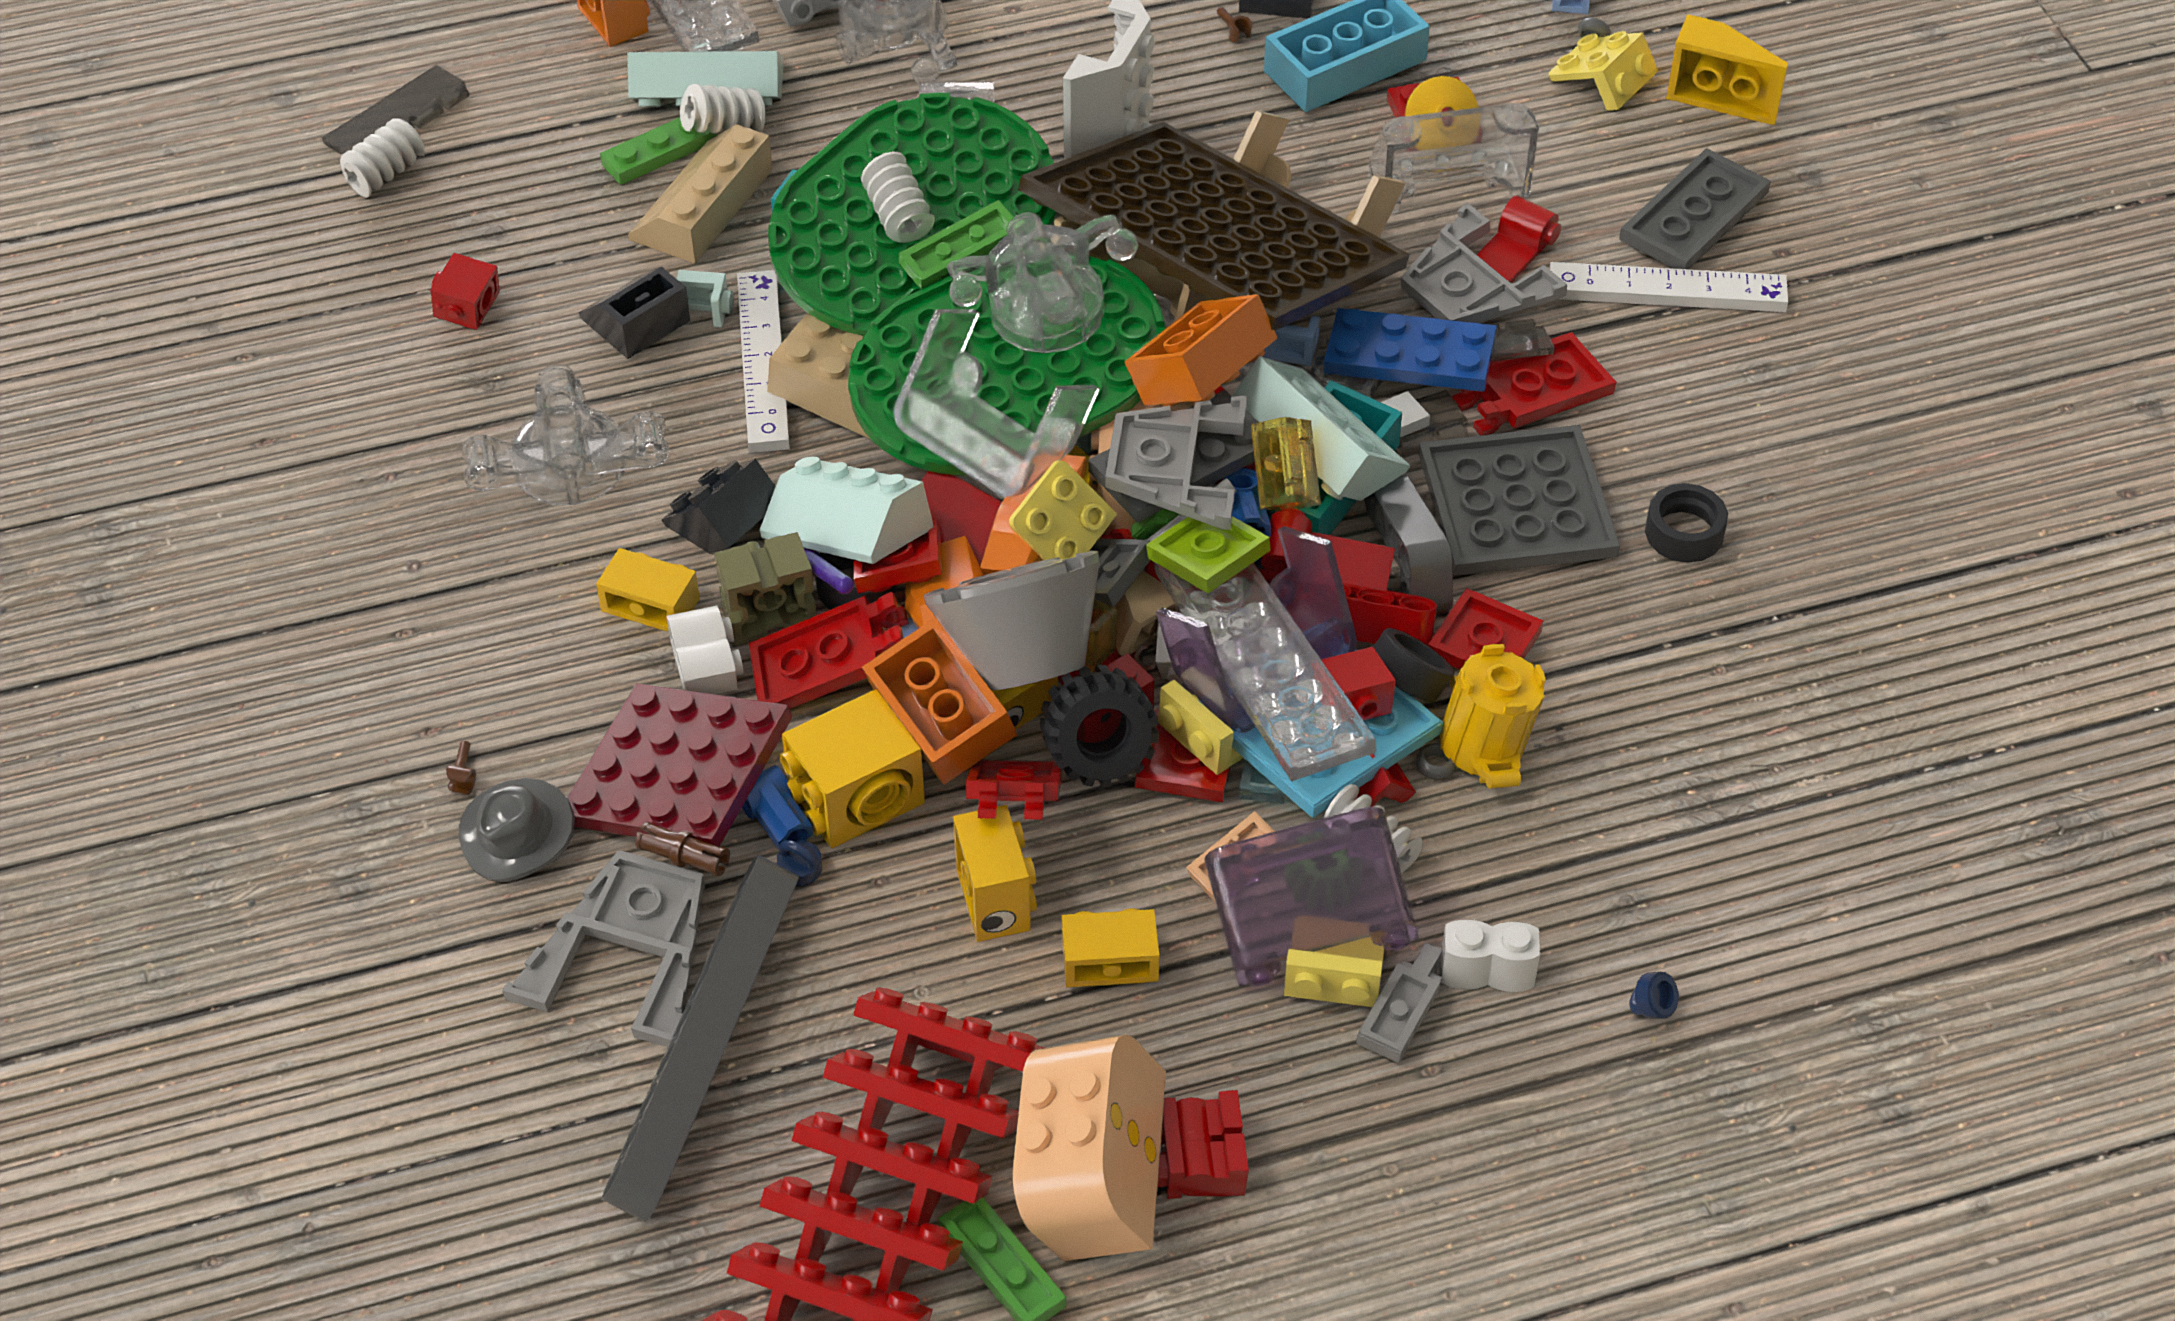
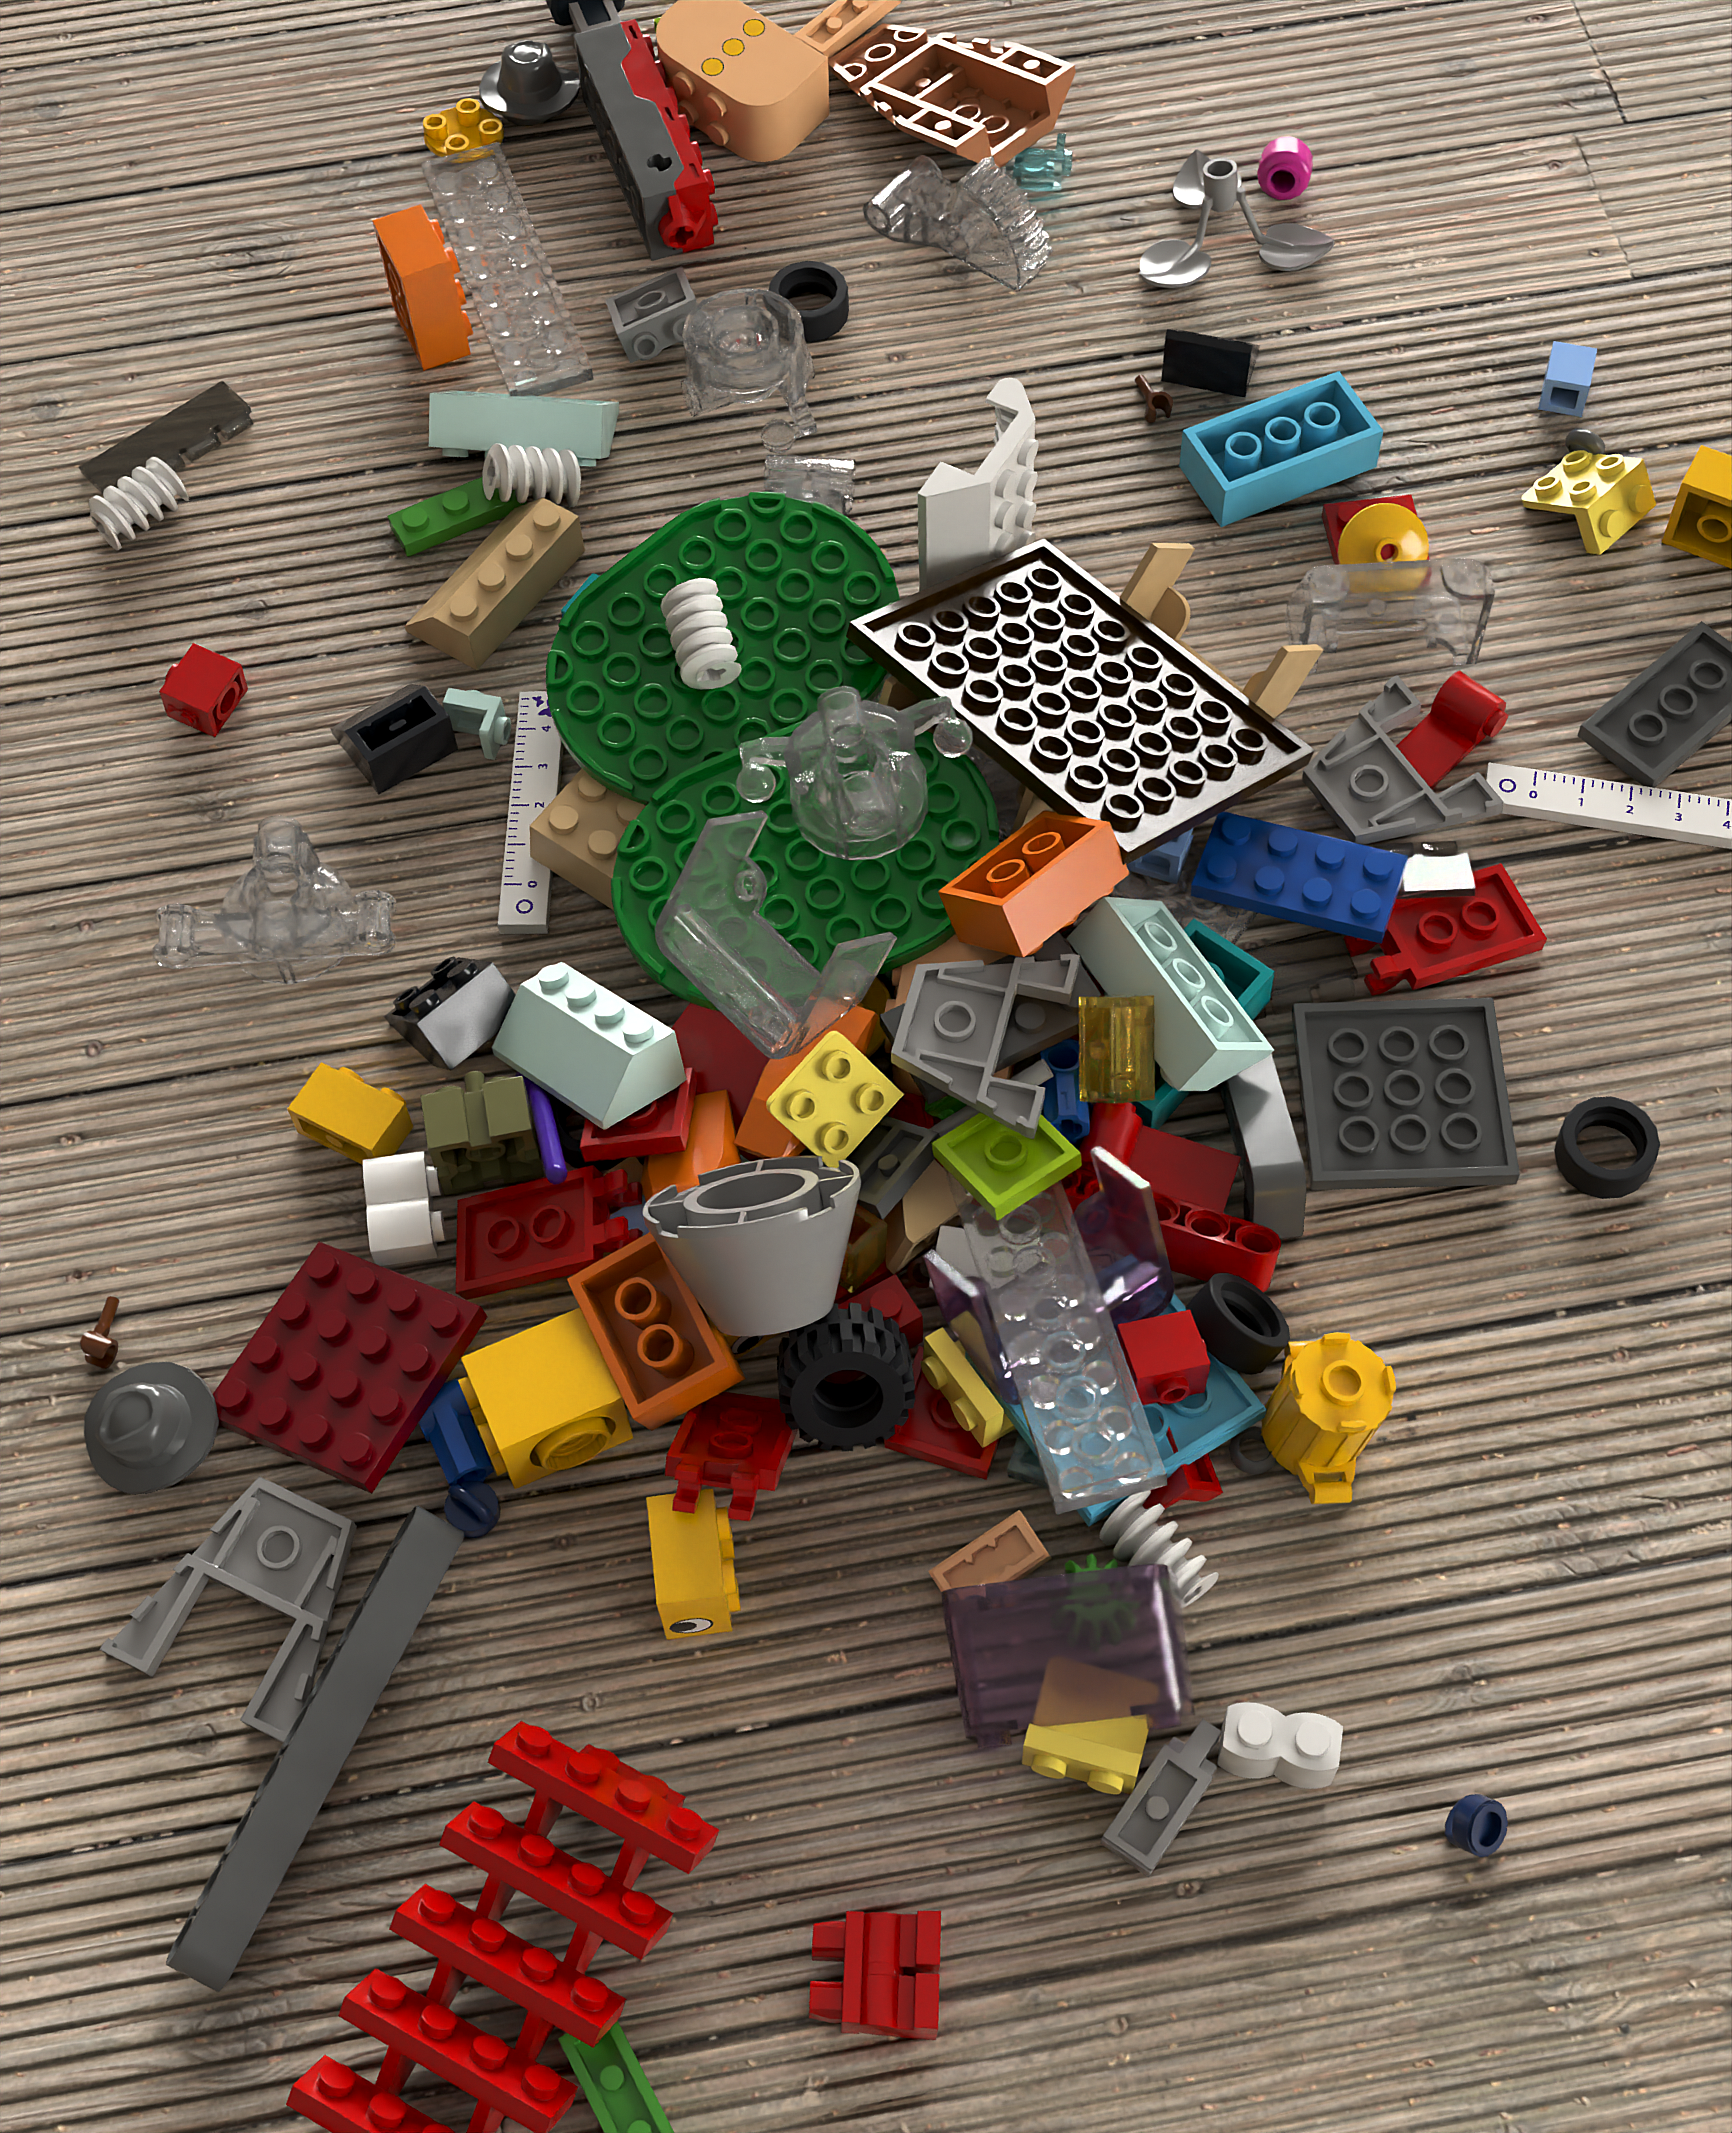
camera: 10 degrees right, 10 degrees up
reddish brown pin [636,821,730,876] -> none
bright green plate [899,200,1022,289] -> none
light nougat brick [1013,1035,1166,1261] -> none
yellow brick [1062,908,1159,988] -> none
white tile [1381,391,1430,438] -> none
red plate [1428,588,1544,670] -> none

